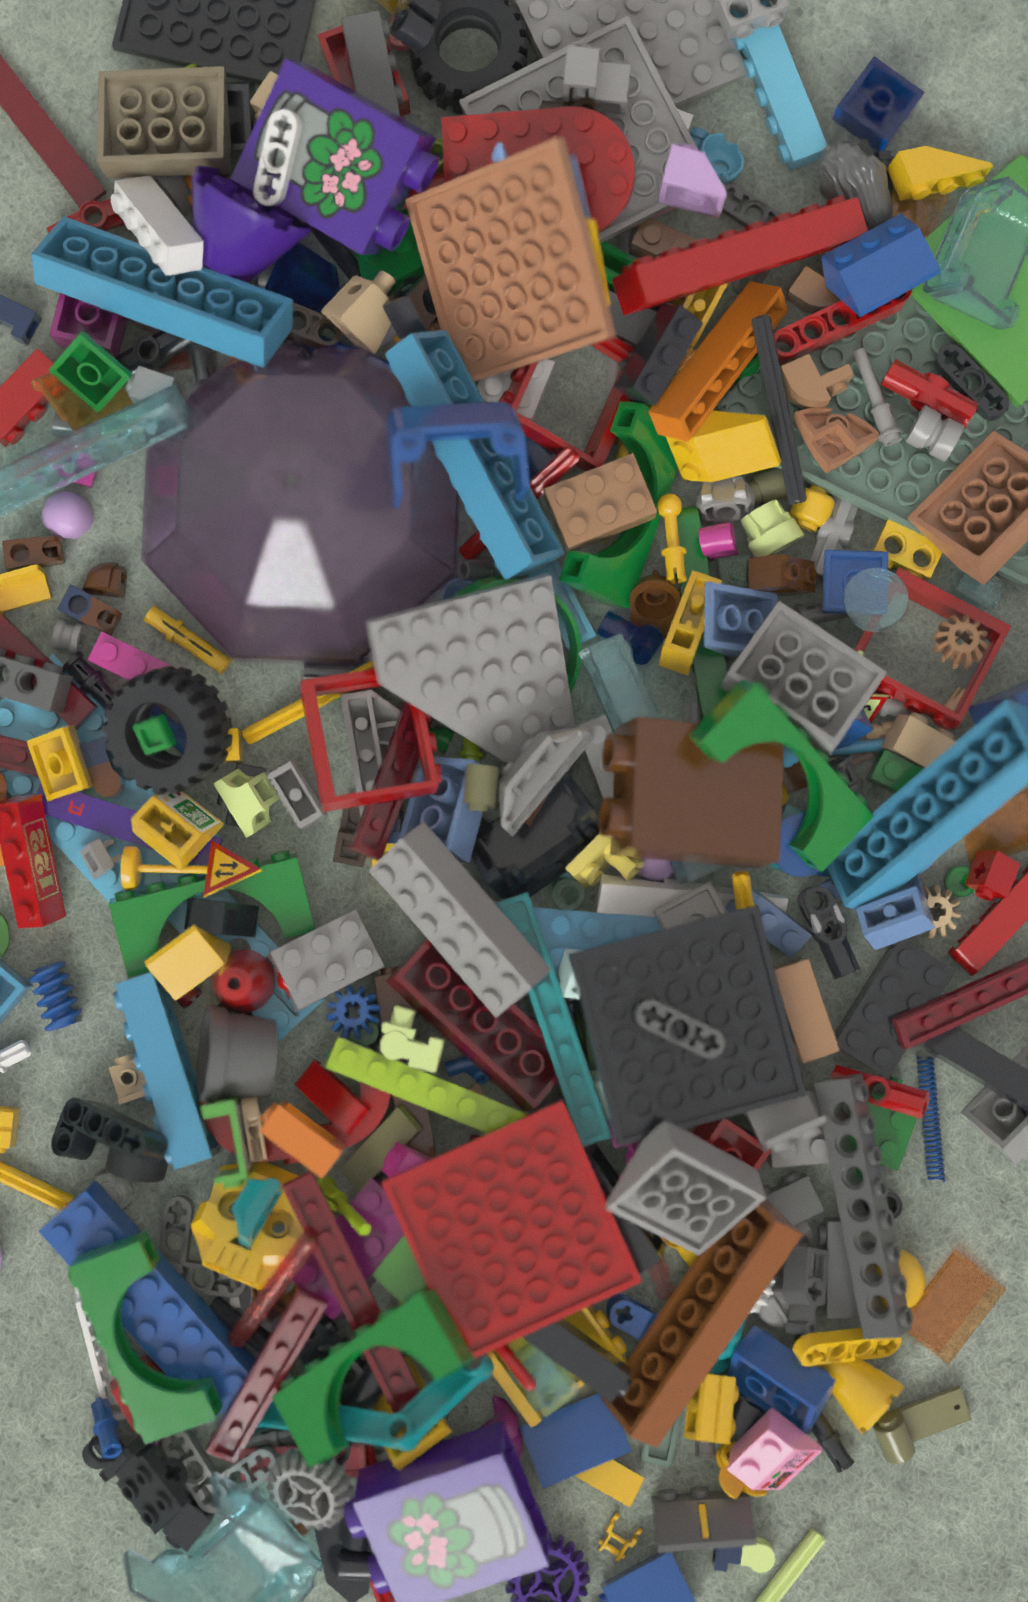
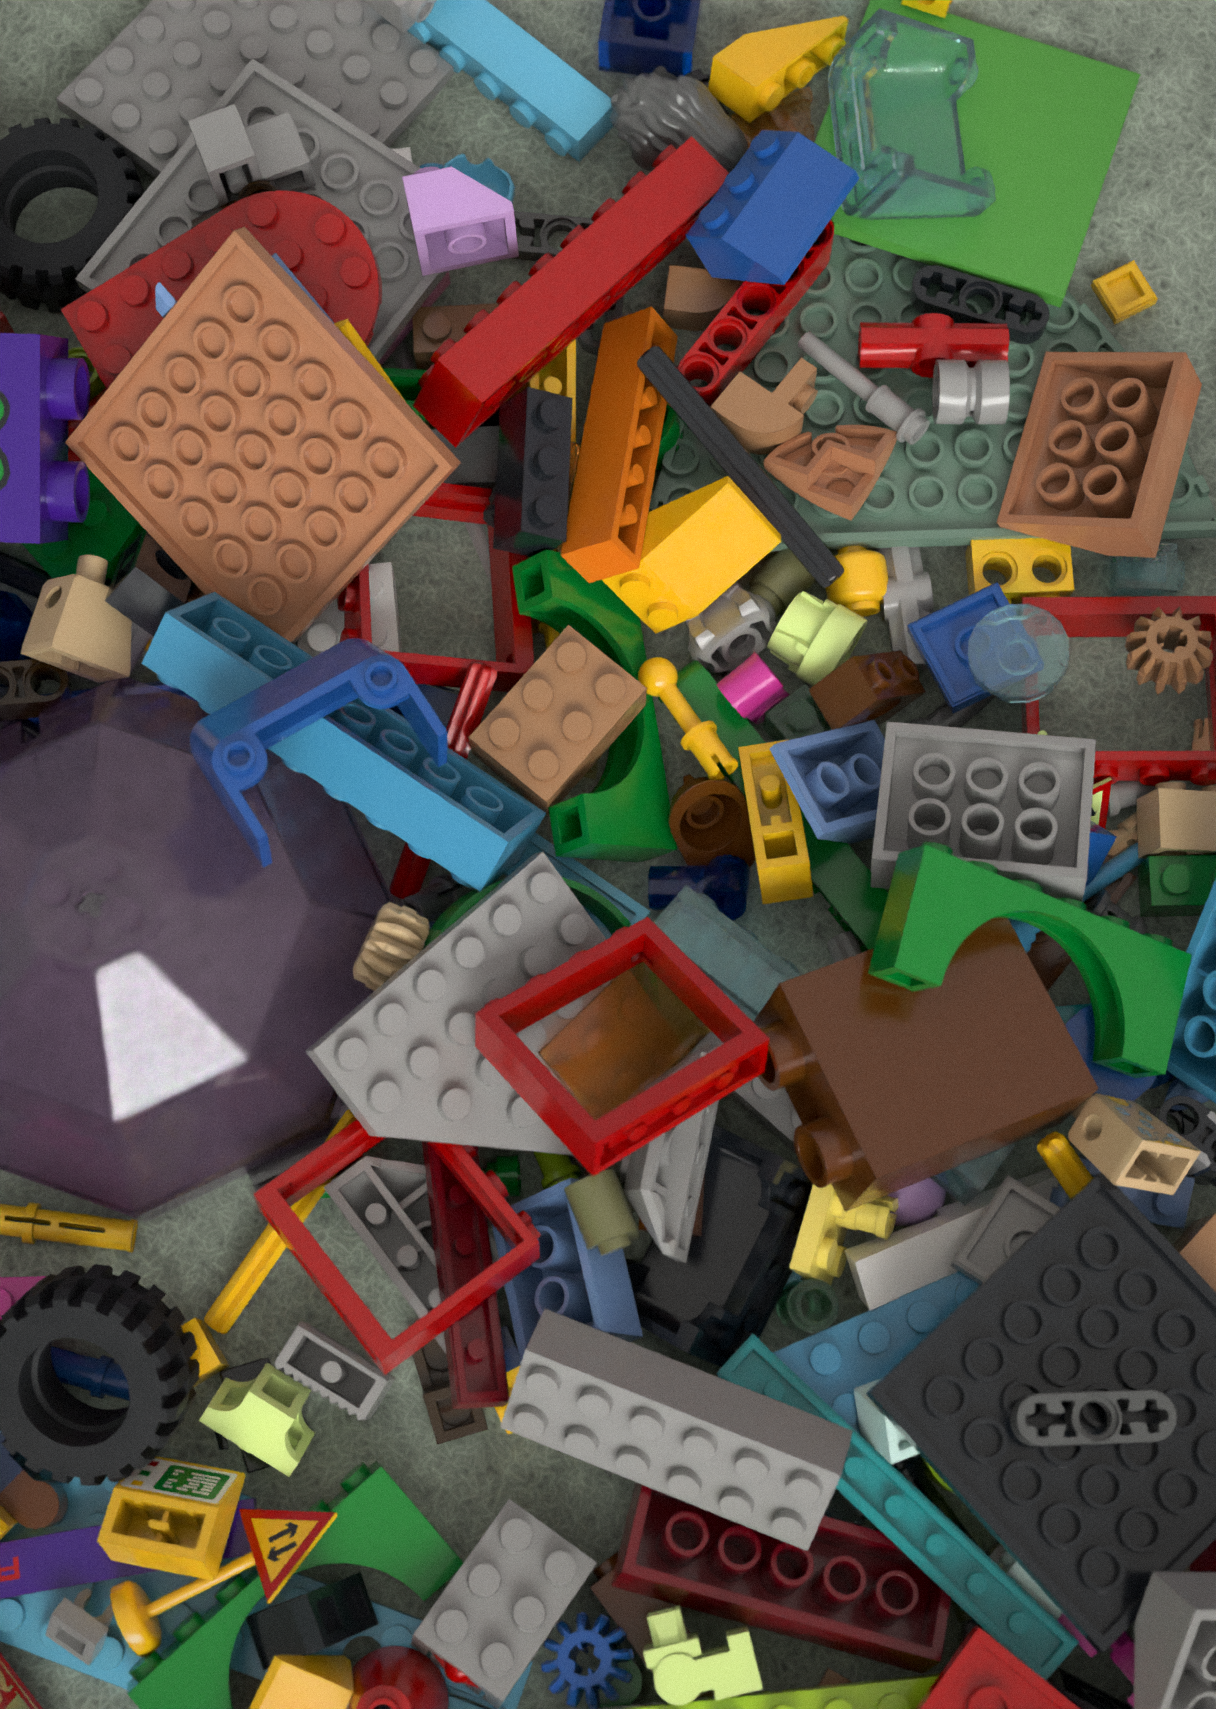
camera: 20 degrees left, 10 degrees down
green tile [133,714,177,755] -> none
blue arm [444,1056,490,1084] -> none
none -> tan gear [353,902,430,991]
none -> red window [475,916,770,1176]
none -> clear orange piece [538,962,711,1120]
none -> tan torso [1068,1093,1201,1195]

